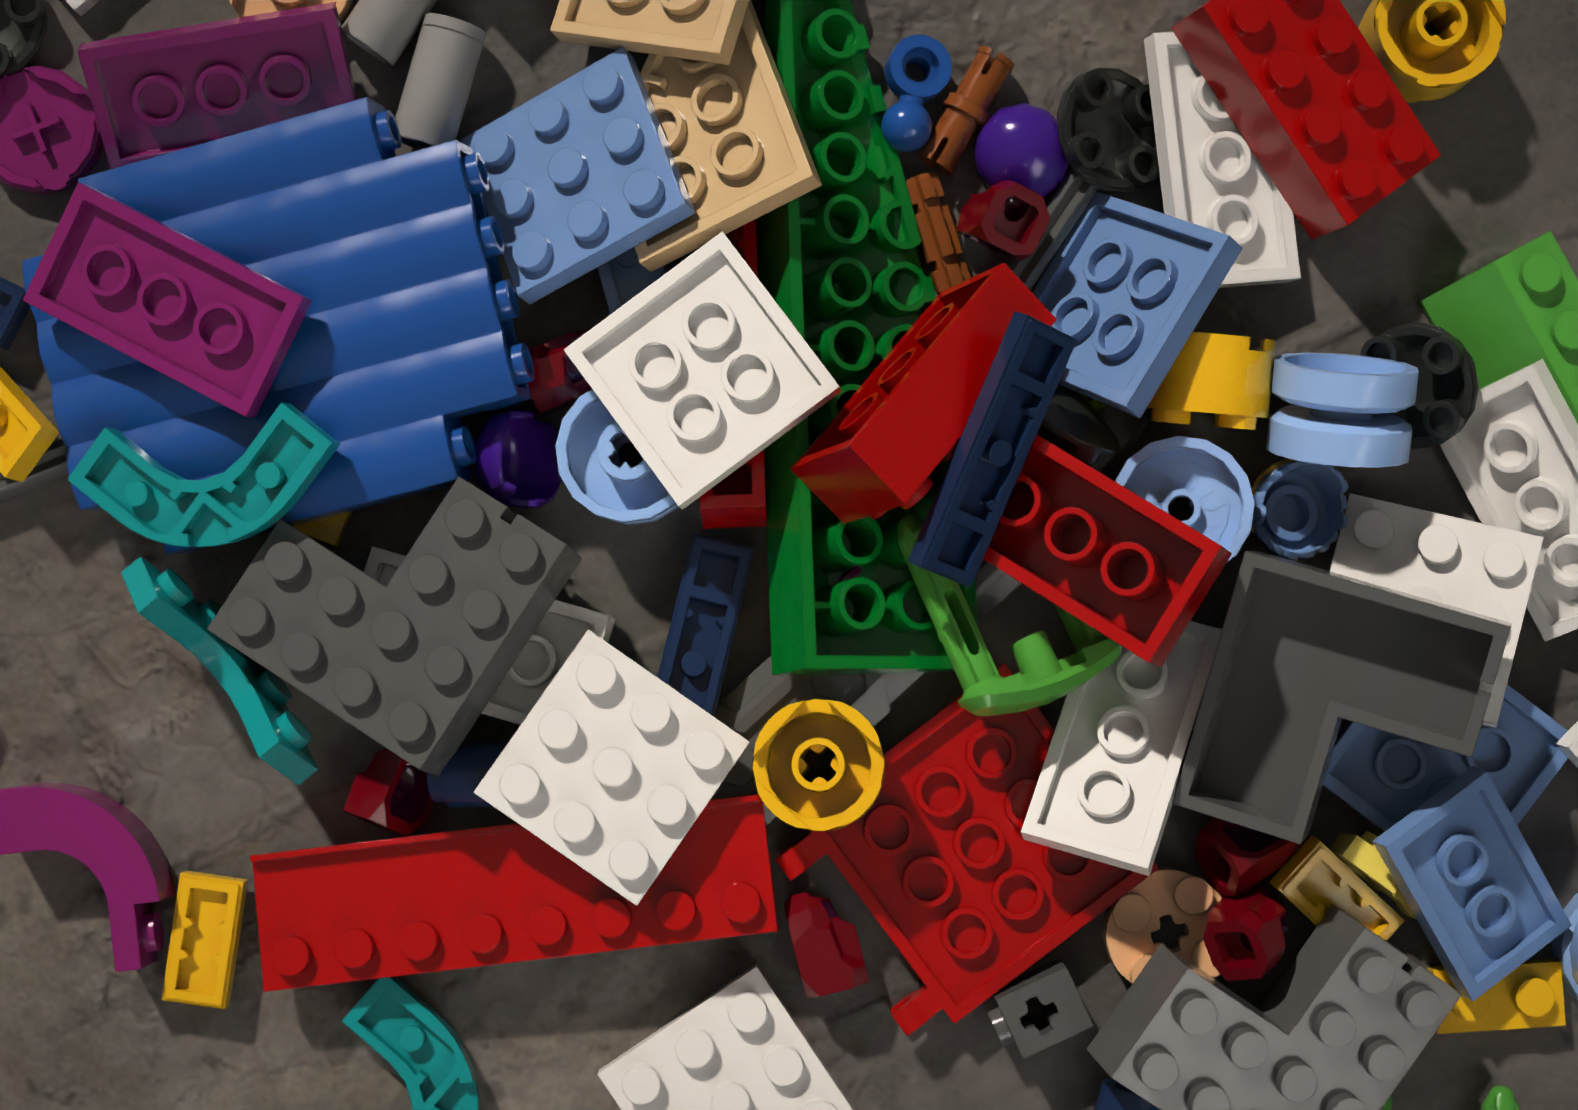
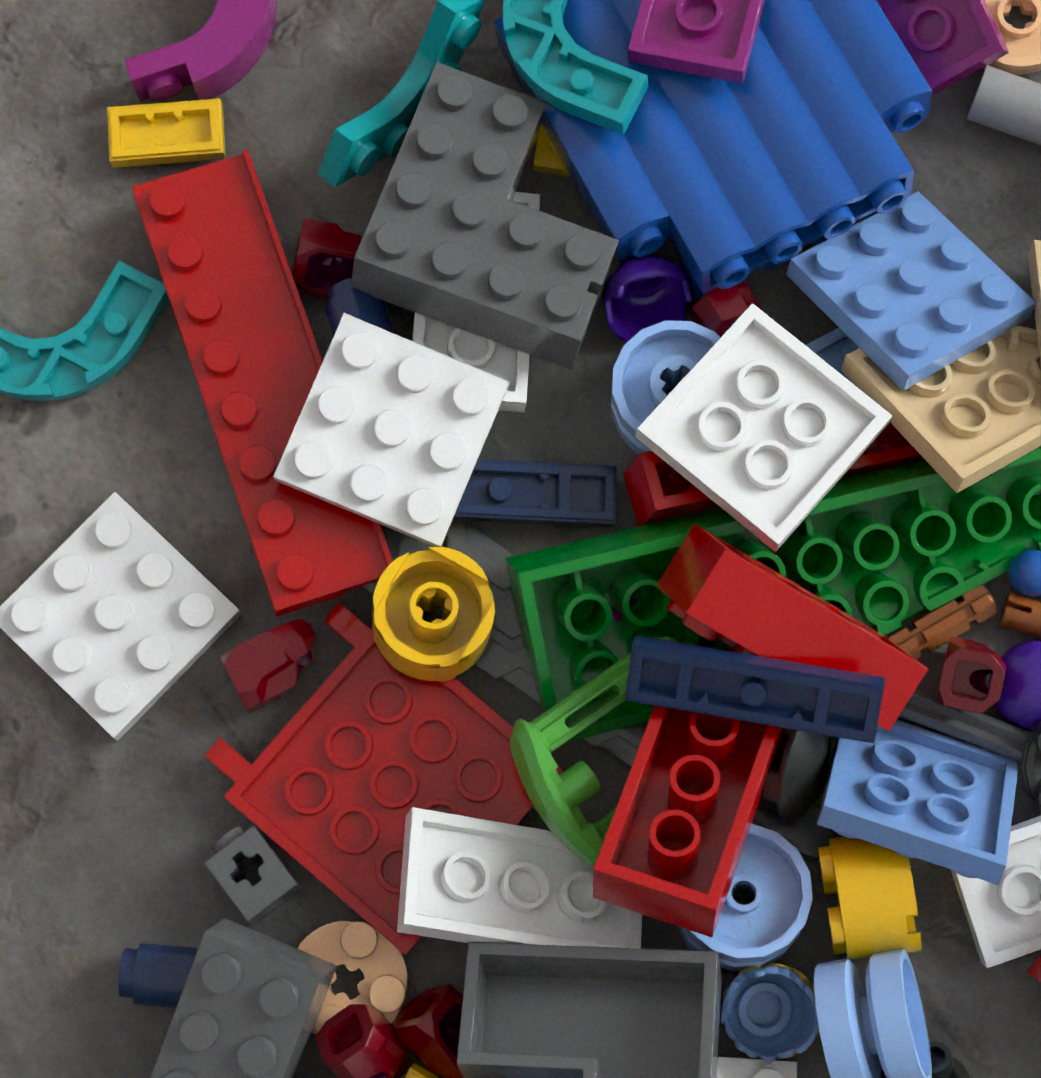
camera: 80 degrees right, 10 degrees down
light grey pin [395,13,486,150] -> none

